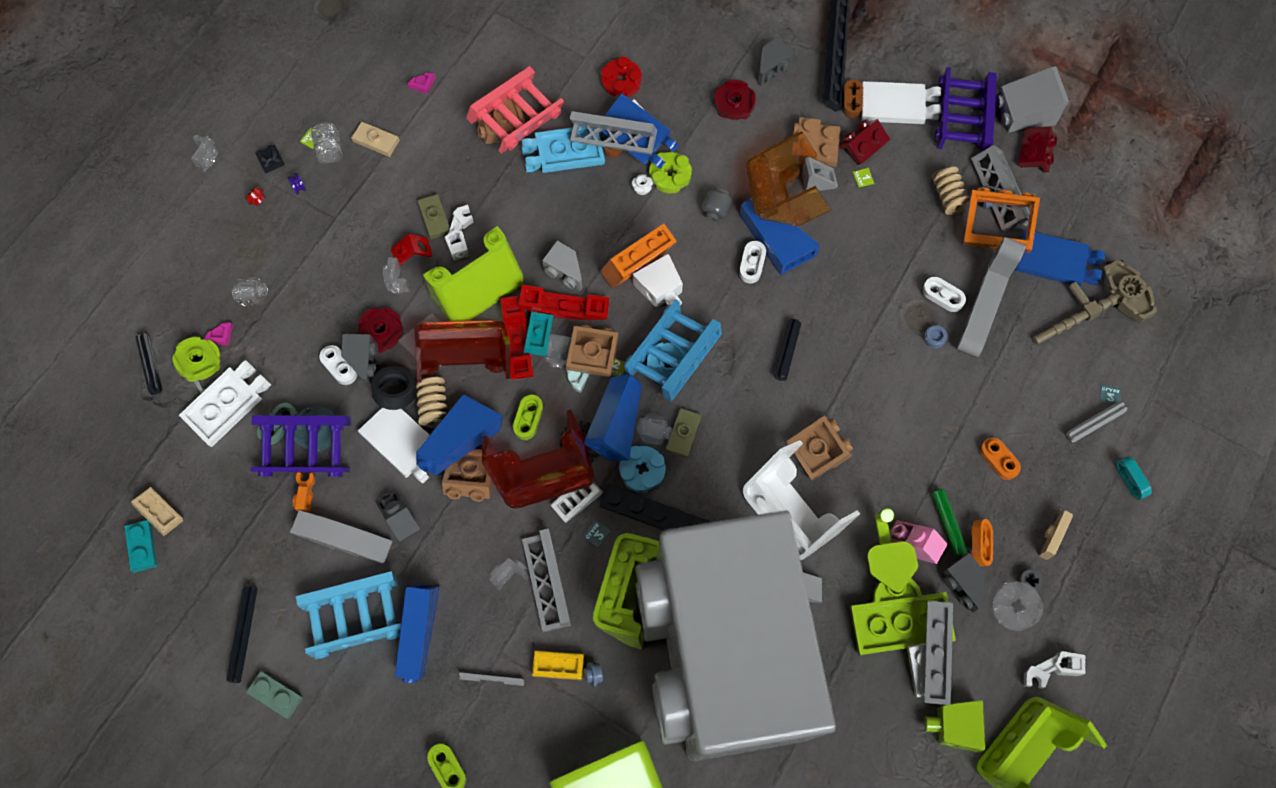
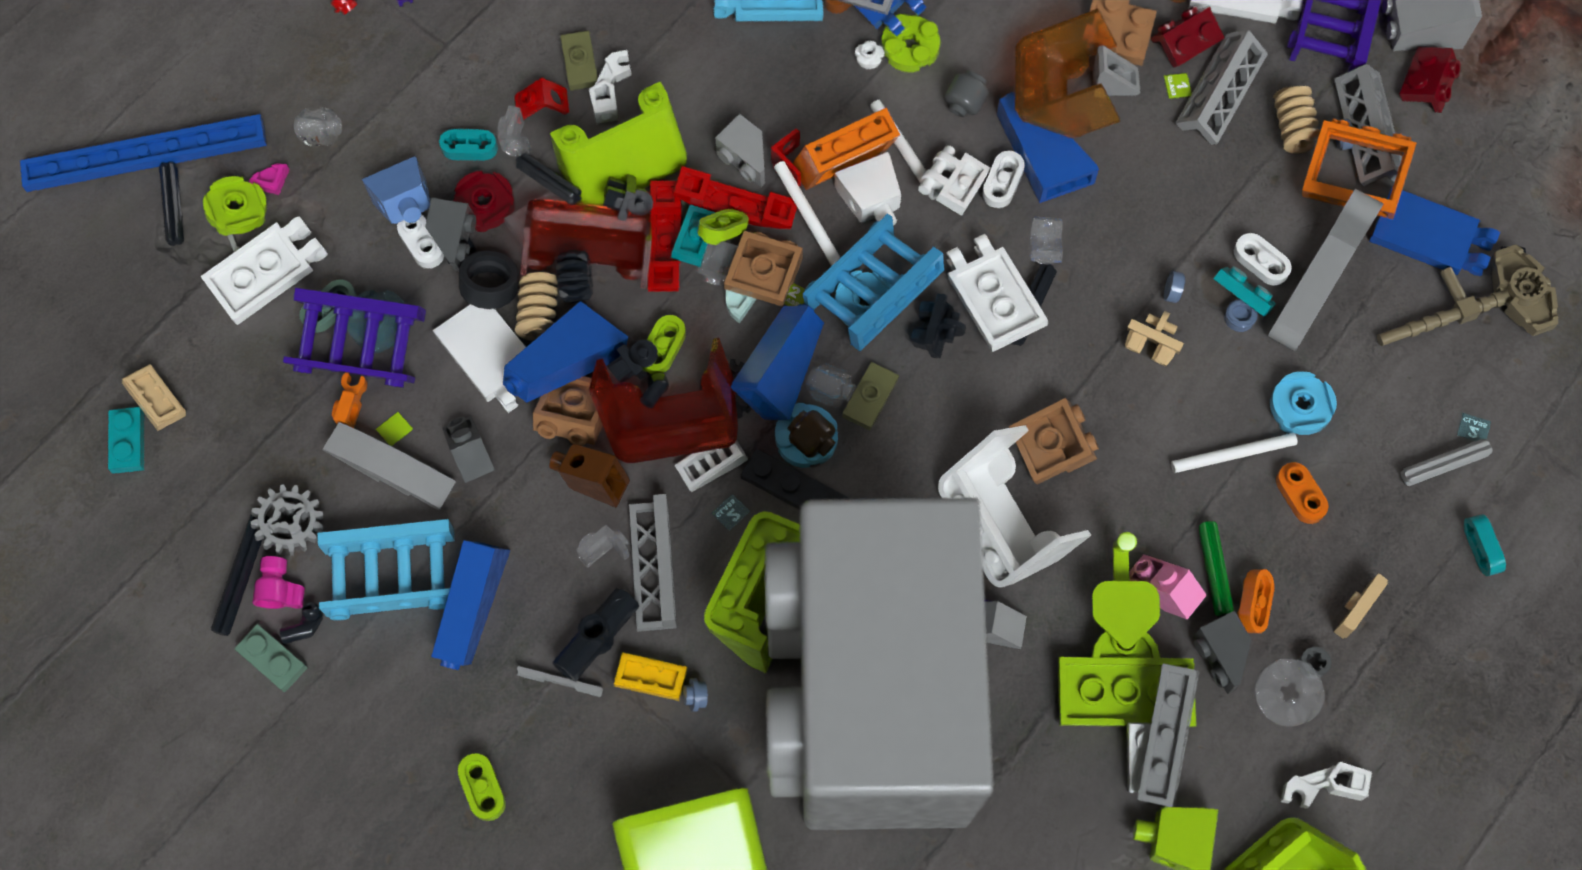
camera: 10 degrees right, 0 degrees up
none -> blue plate [20,114,267,192]
none -> light grey gear [250,484,323,556]
none -> dark pink piece [252,556,305,609]
none -> black arm [280,602,323,644]
none -> medium blue torso [362,156,431,224]
none -> lime sticker [376,412,413,447]
none -> teal beam [439,129,498,161]
none -> black axle [516,153,582,205]
none -> reddish brown torso [549,444,630,508]
none -> black piece [552,588,639,682]
none -> black gear [556,249,593,303]
none -> hips [603,174,653,222]
none -> black hips [607,340,658,384]
none -> black arm [640,372,669,409]
none -> lime plate [697,209,749,245]
none -> red bracket [771,128,801,187]
none -> white bar [774,161,841,266]
none -> dark brown head [787,410,836,458]
none -> white bar [870,100,940,200]
none -> black hips [911,294,966,359]
none -> white plate [918,145,991,216]
none -> white tile [946,234,1048,352]
none -> clear bracket [1029,217,1063,265]
none -> tan hips [1125,311,1184,367]
none -> sand blue tile [1164,271,1185,303]
none -> white bar [1171,433,1297,473]
none -> light grey fence [1176,30,1268,145]
none -> teal plate [1214,266,1277,316]
none -> medium azure plate [1270,371,1337,435]

